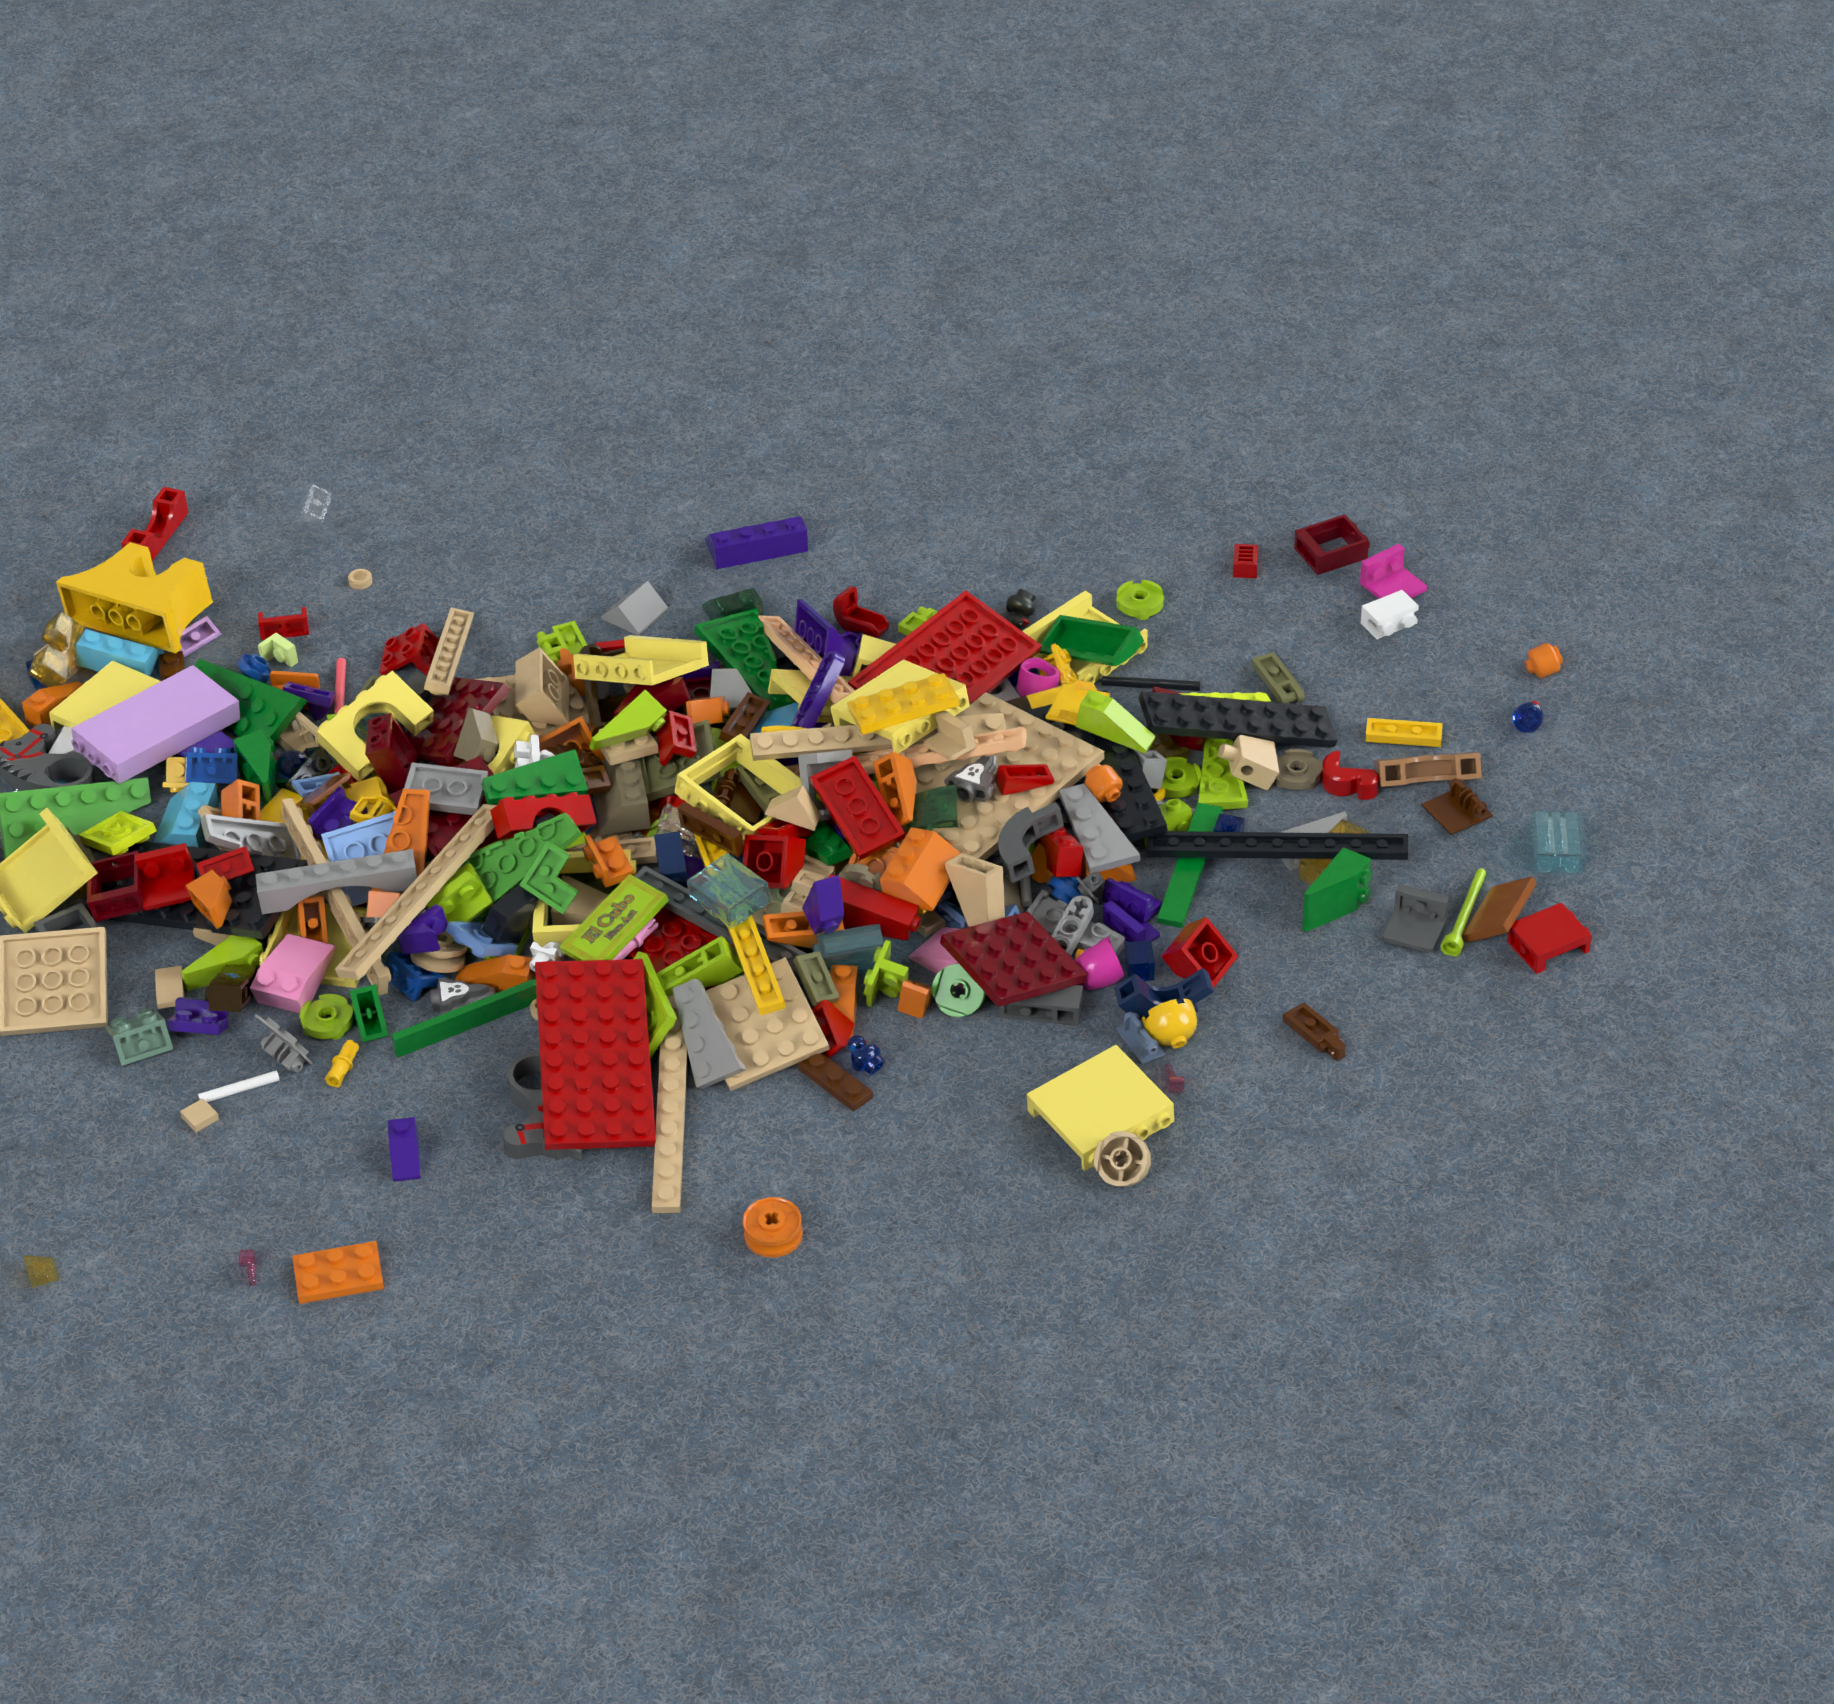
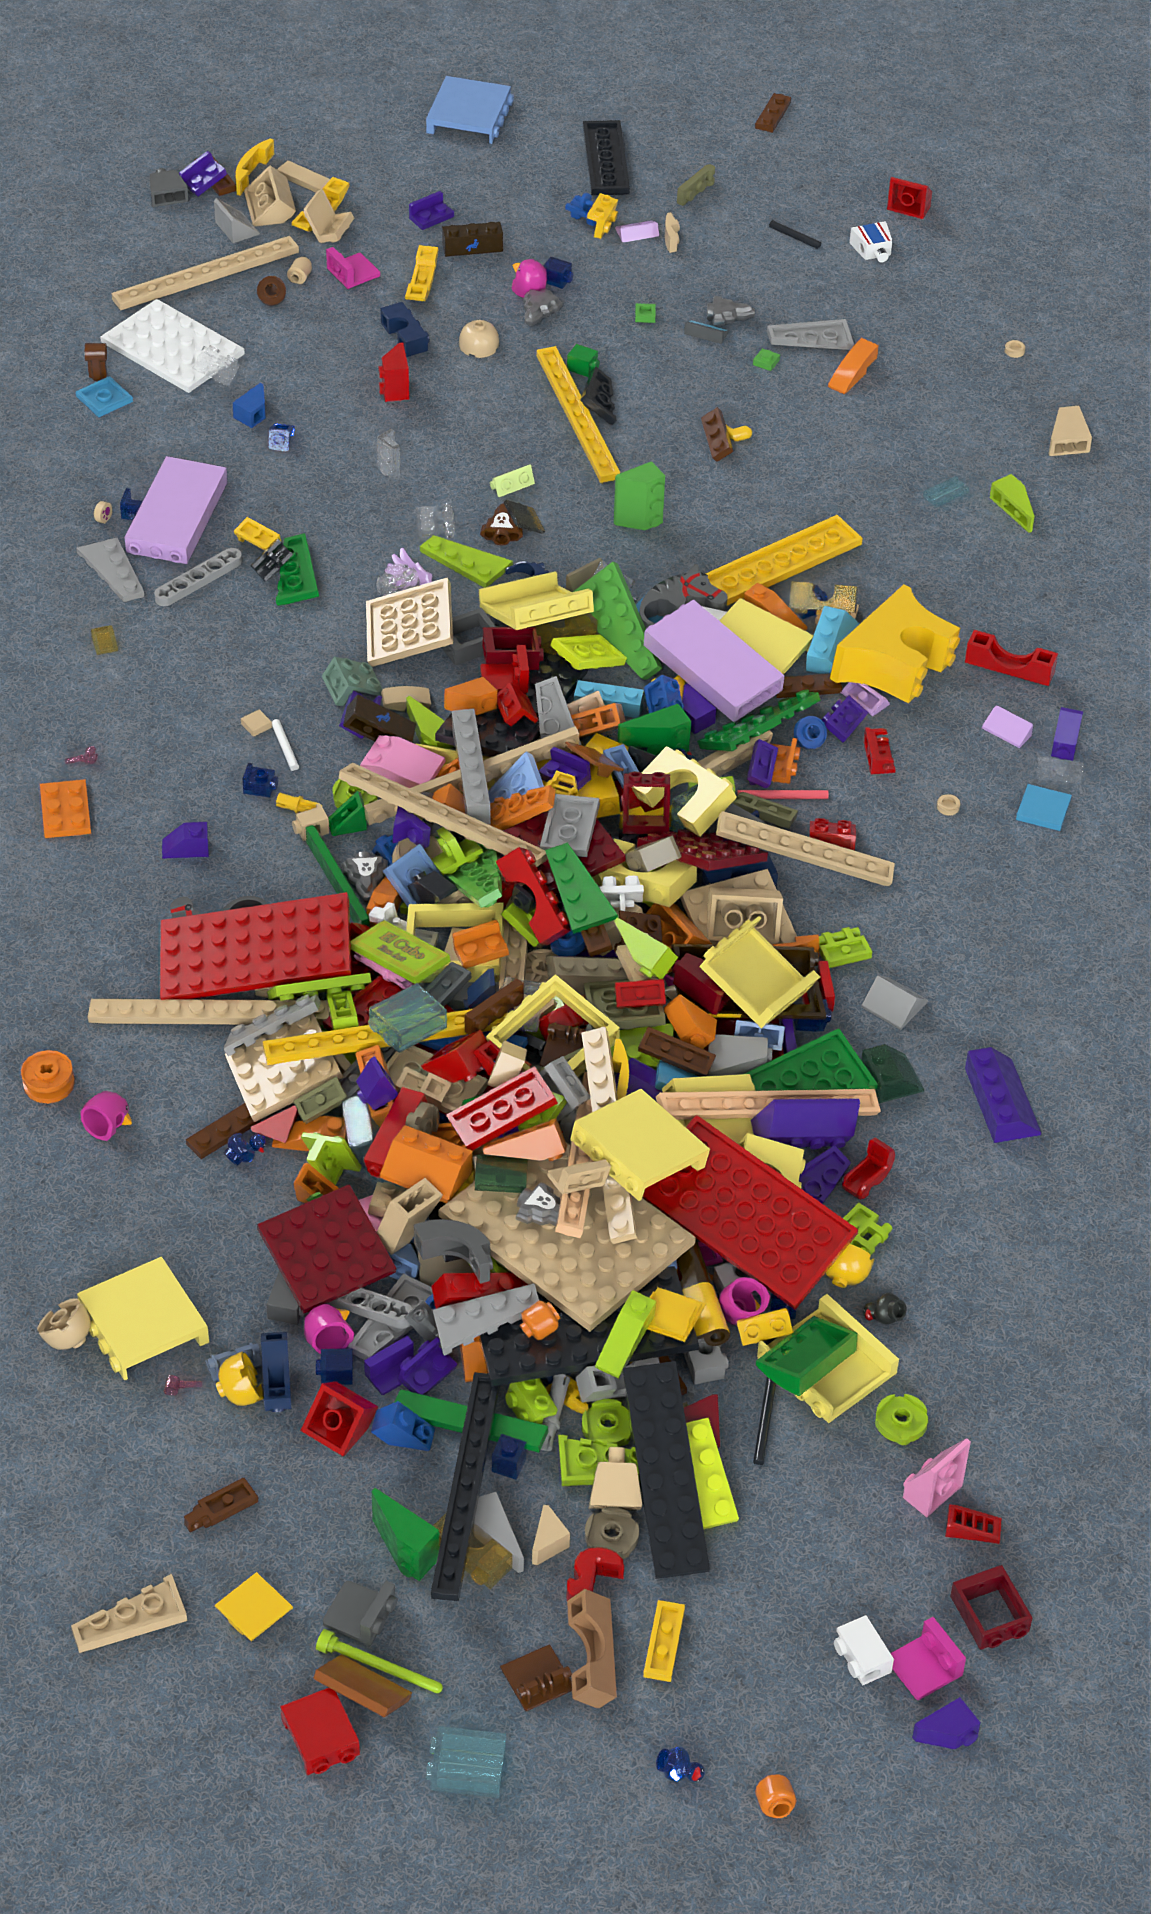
camera: 90 degrees right, 5 degrees up
light grey hinge [255,1014,313,1073] -> none
yellowish green bracket [258,633,298,667] -> none
bright green plate [520,841,579,914] -> none
dark purple beam [791,650,845,729] -> none
yellow plate [847,673,960,735] -> none
red slope [995,764,1055,795] -> none
olive plate [1252,652,1305,703] -> none
none -> tan wing [71,1574,187,1653]
none -> dark pink piece [81,1091,132,1141]
none -> yellow piece [215,1572,293,1641]
none -> clear blue brick [242,763,278,798]
none -> tan brick [292,803,329,841]
none -> tan bracket [368,1182,408,1217]
none -> blue slope [371,1401,435,1451]
none -> tan slope [532,1505,570,1565]
none -> medium blue slope [734,1020,785,1051]
none -> dark purple bracket [821,695,869,743]
none -> bright pink slope [903,1438,971,1517]
none -> dark purple slope [912,1697,981,1749]
none -> lavender slope [982,706,1033,748]
none -> dark azure tile [1016,784,1072,831]
none -> dark purple slope [1051,707,1083,761]

